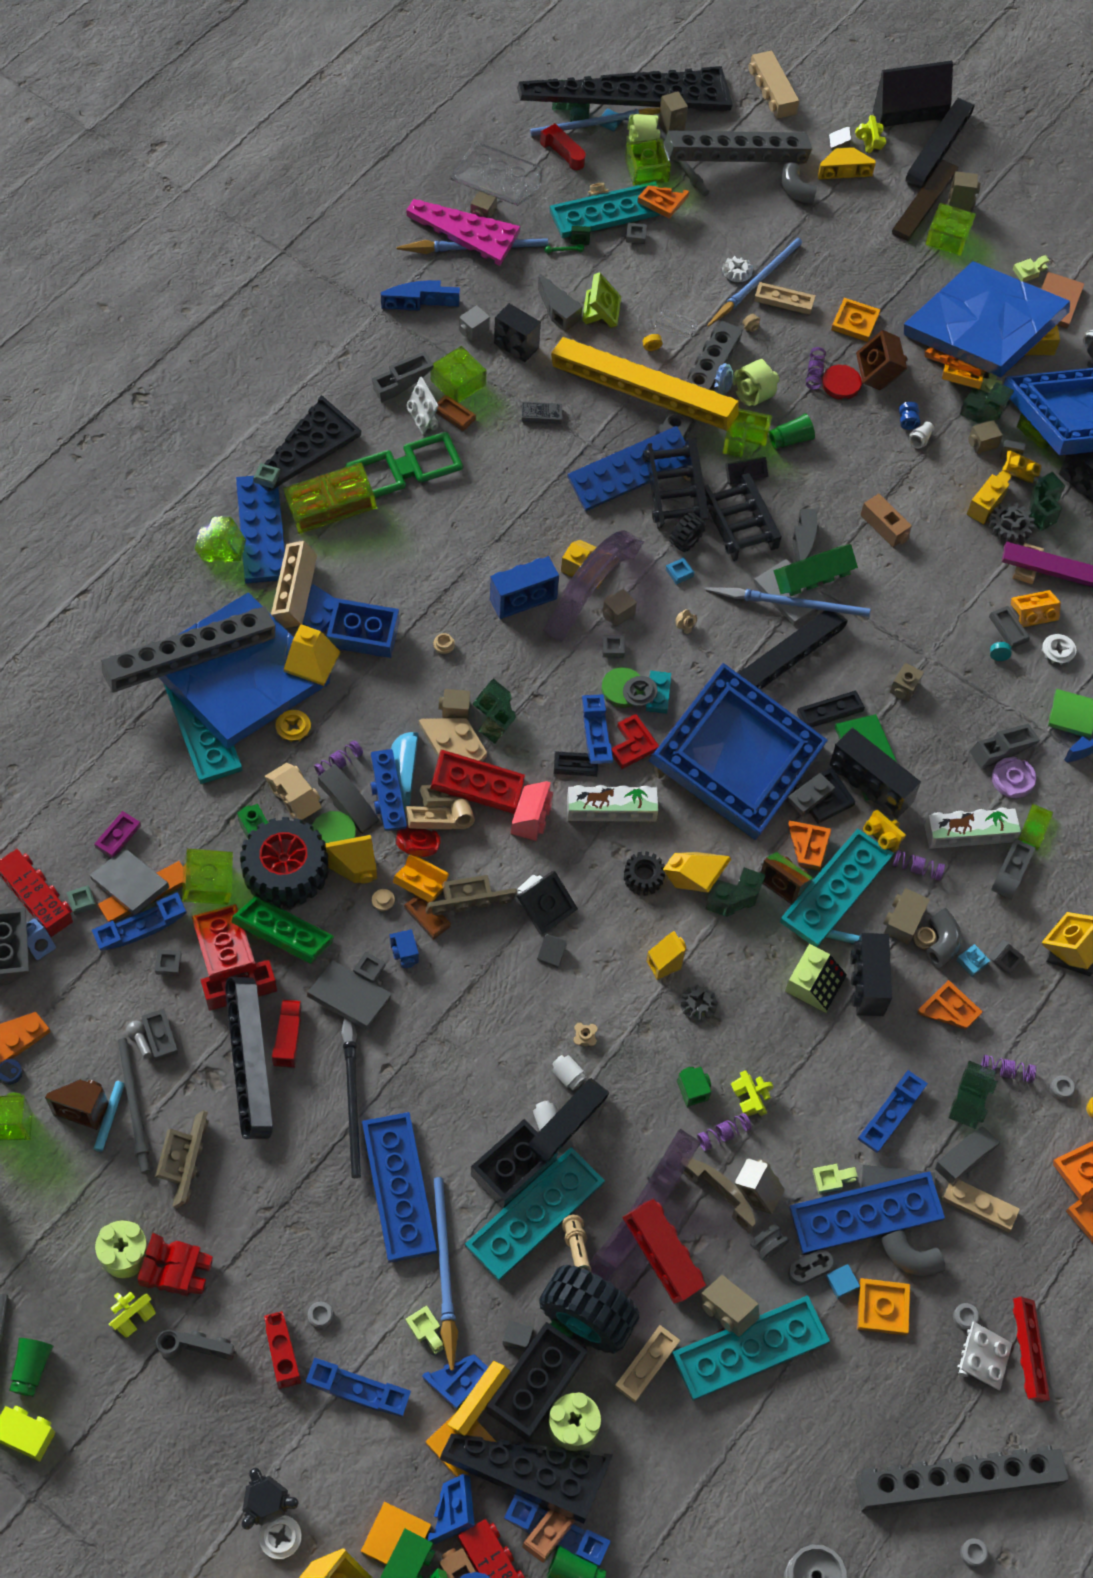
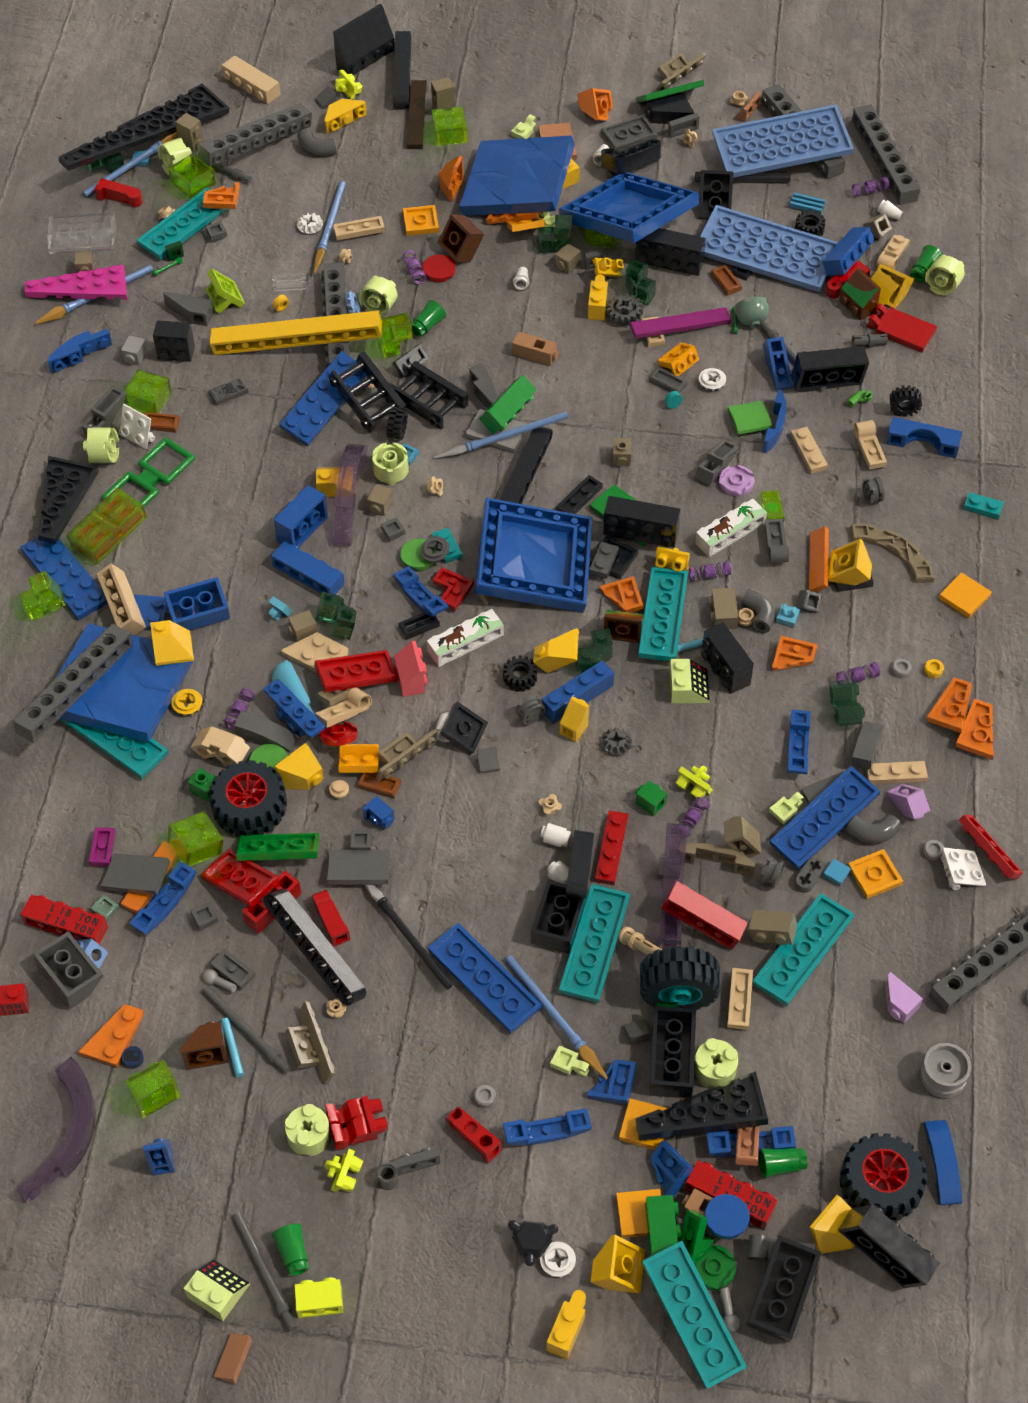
camera: 25 degrees left, 5 degrees down
sand green tile [253,463,280,488] -> none
tan plate [433,633,455,654] -> none
yellow tile [448,1361,510,1436] -> none
blue wheel [899,402,921,430] -> none
none -> yellowish green brick [83,427,119,463]
none -> medium azure tile [268,596,293,621]
none -> blue brick [271,541,344,599]
none -> tan plate [326,998,347,1019]
none -> yellowish green brick [372,442,409,486]
none -> orange slope [438,156,464,202]
none -> dark grey wheel [515,695,546,725]
none -> blue brick [542,660,614,724]
none -> red plate [595,810,628,886]
none -> orange tile [809,526,829,592]
none -> lavender slope [885,972,923,1024]
none -> lavender slope [887,783,930,819]

